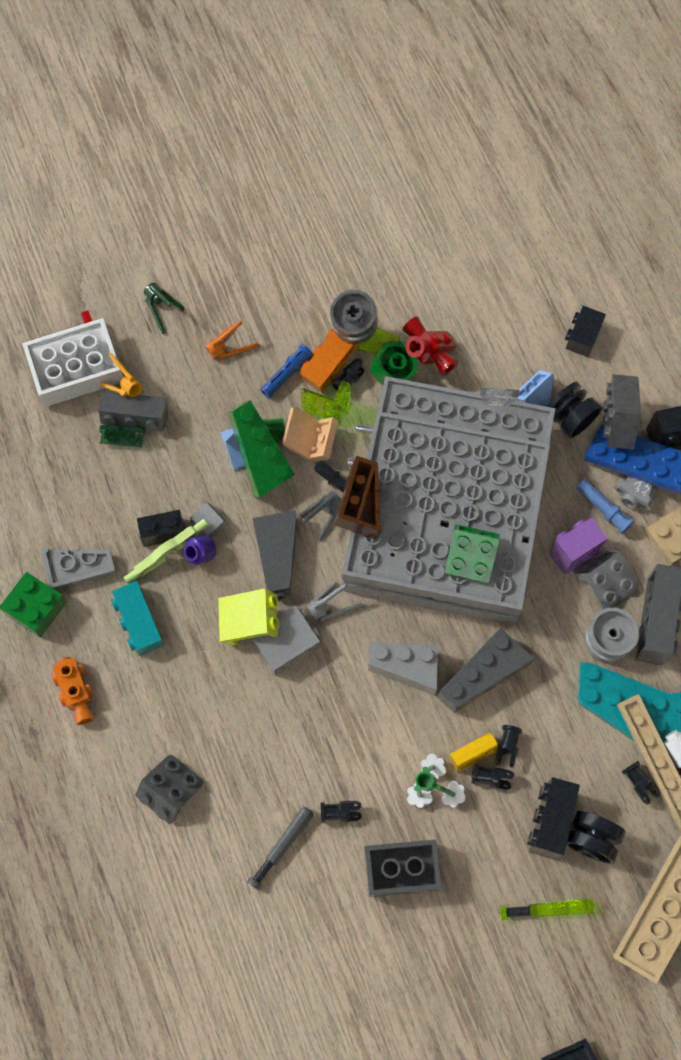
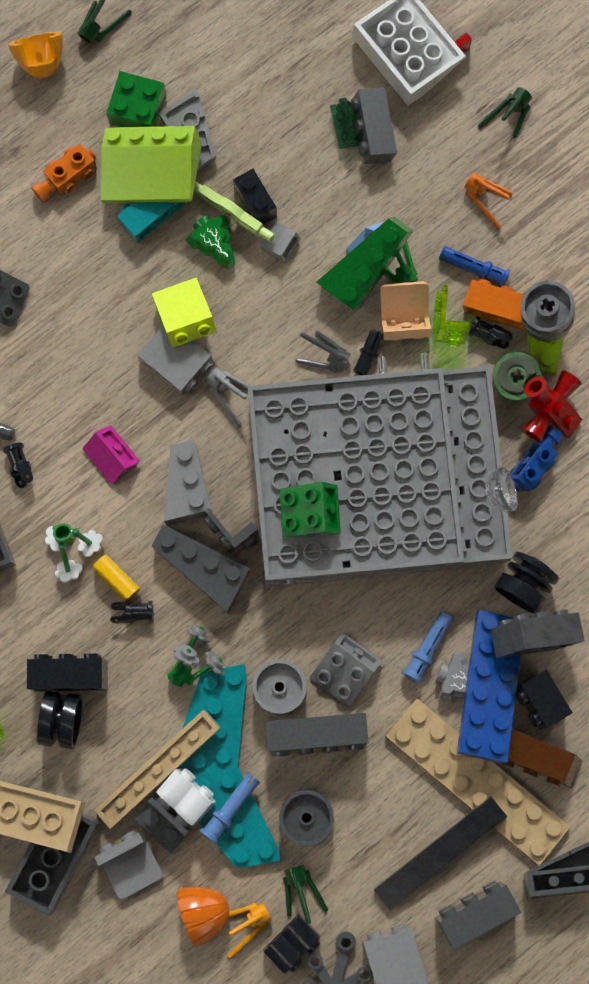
camera: 75 degrees right, 10 degrees up
light orange plant [100,353,142,397] -> none
dark purple head [184,535,216,565] -> none
dark grey slope [253,510,297,600] -> none
reddish brown wedge [334,456,382,539] -> none
black piece [471,764,514,790] -> none
light blue slope [512,370,554,405] -> none
medium lavender brick [549,518,608,575] -> none
black piece [622,761,661,805] -> none
none -> dark pink panel [83,425,140,484]
none -> lime slope [101,126,202,203]
none -> plant [167,625,225,687]
none -> green rock [185,214,235,269]
none -> dark grey bracket [204,508,259,554]
none -> blue brick [507,425,563,492]

